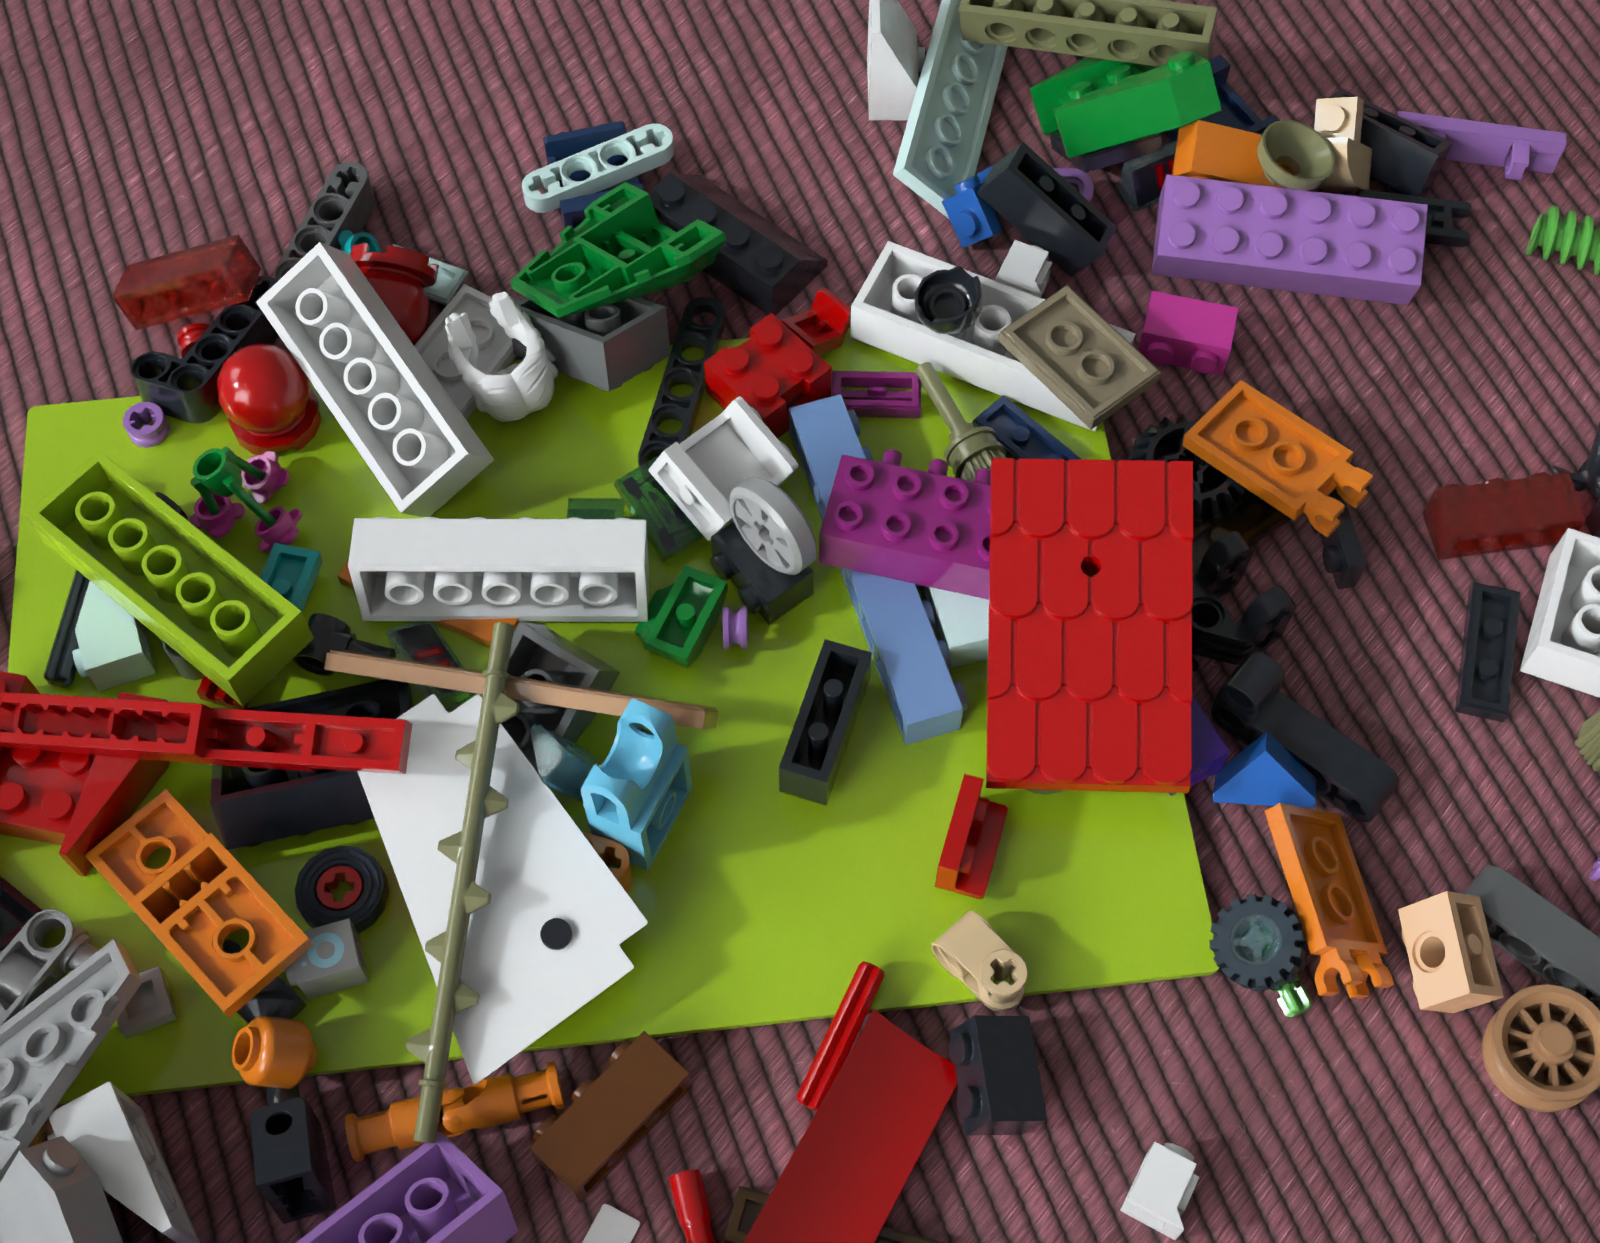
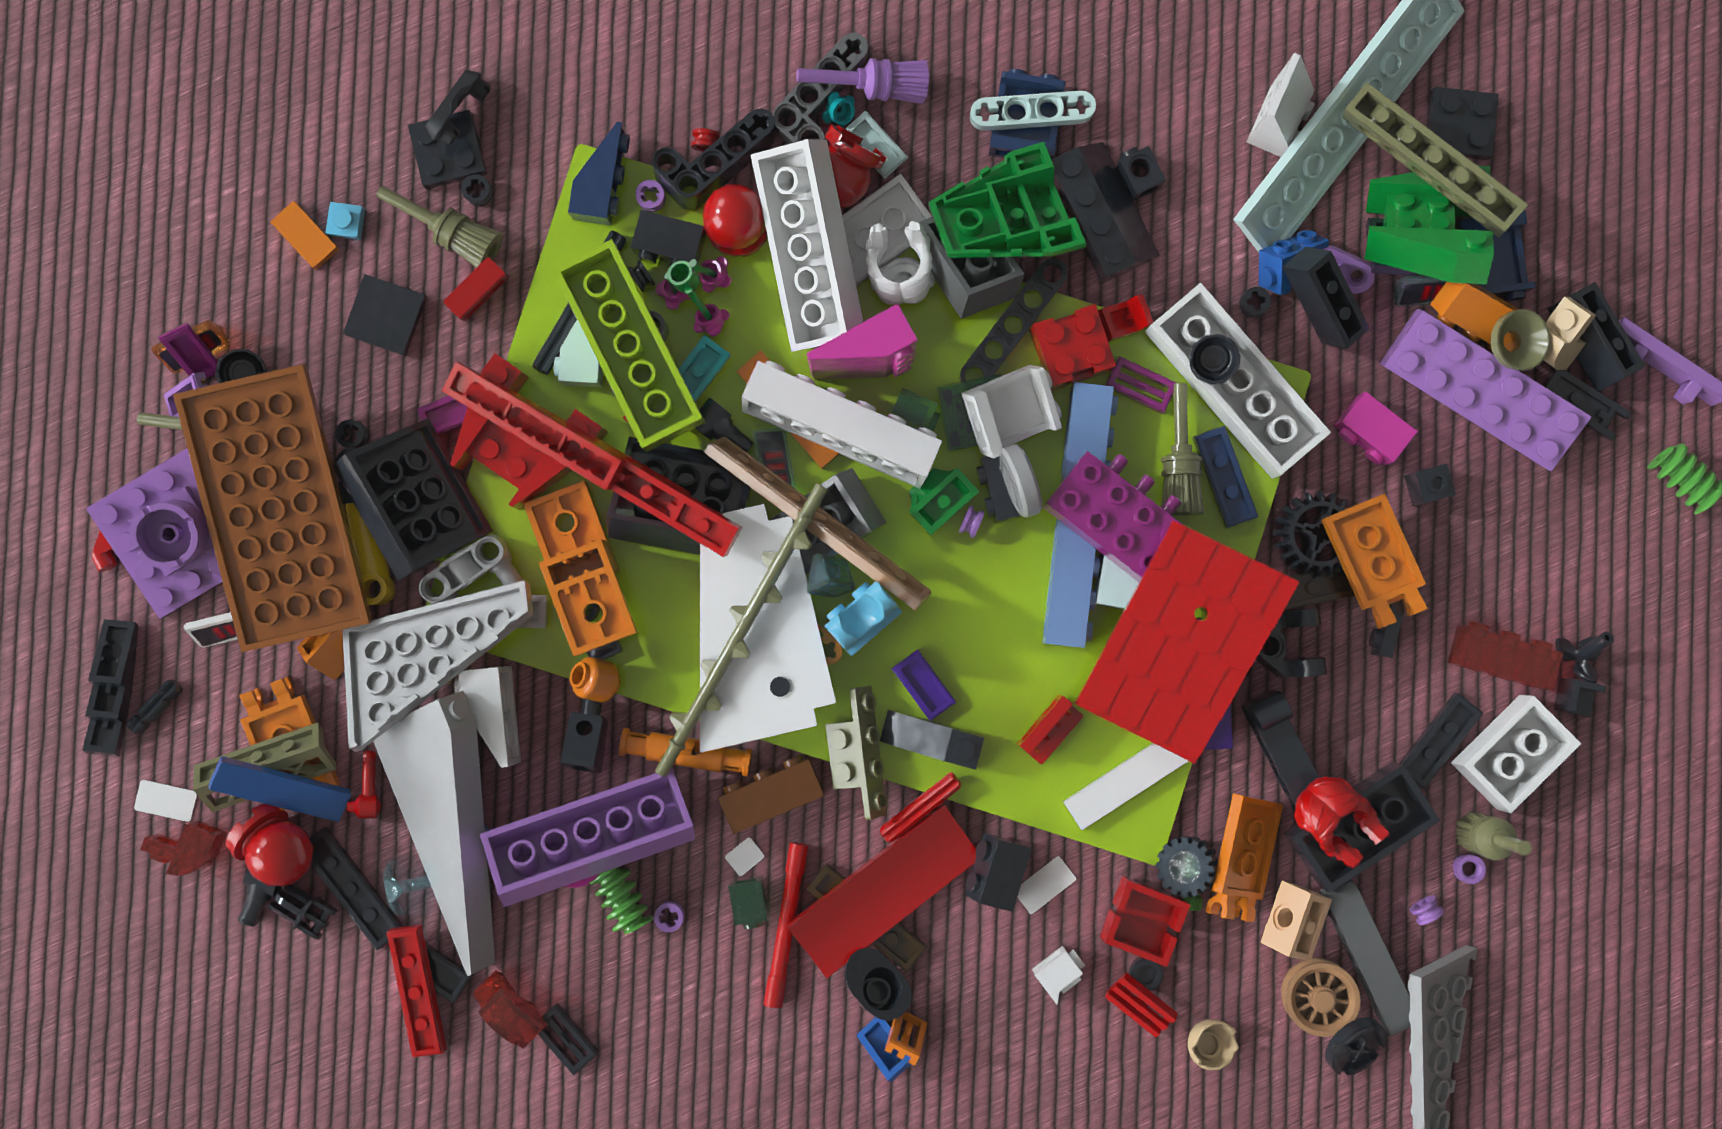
camera: 30 degrees right, 25 degrees up
clear red brick [112,234,261,330] -> none
light grey brick [285,918,369,1000] -> none
black bush [295,845,389,934] -> none
black brick [779,639,872,806] -> none
tan piece [931,910,1028,1012] -> none
white window [995,240,1052,298] -> none
dark tan tile [999,285,1161,430] -> none
blue slope [1213,731,1316,808] -> none
none -> dark blue slope [568,122,630,226]
none -> black brick [631,210,707,268]
none -> medium lavender piece [796,58,929,104]
none -> dark pink slope [806,304,917,380]
none -> olive bracket [826,686,888,820]
none -> slope [880,710,984,770]
none -> dark purple tile [891,649,956,721]
none -> white sticker [1017,856,1076,914]
none -> white tile [1063,743,1188,830]
none -> red piece [1100,875,1191,967]
none -> red tile [1105,972,1178,1038]
none -> black brick [1116,146,1166,202]
none -> black tile [1129,957,1163,991]
none -> tan hair [1188,1019,1239,1070]
none -> black bush [1239,287,1271,318]
none -> black brick [1284,762,1440,893]
none -> red hair [1294,777,1389,869]
none -> black brick [1404,464,1456,506]

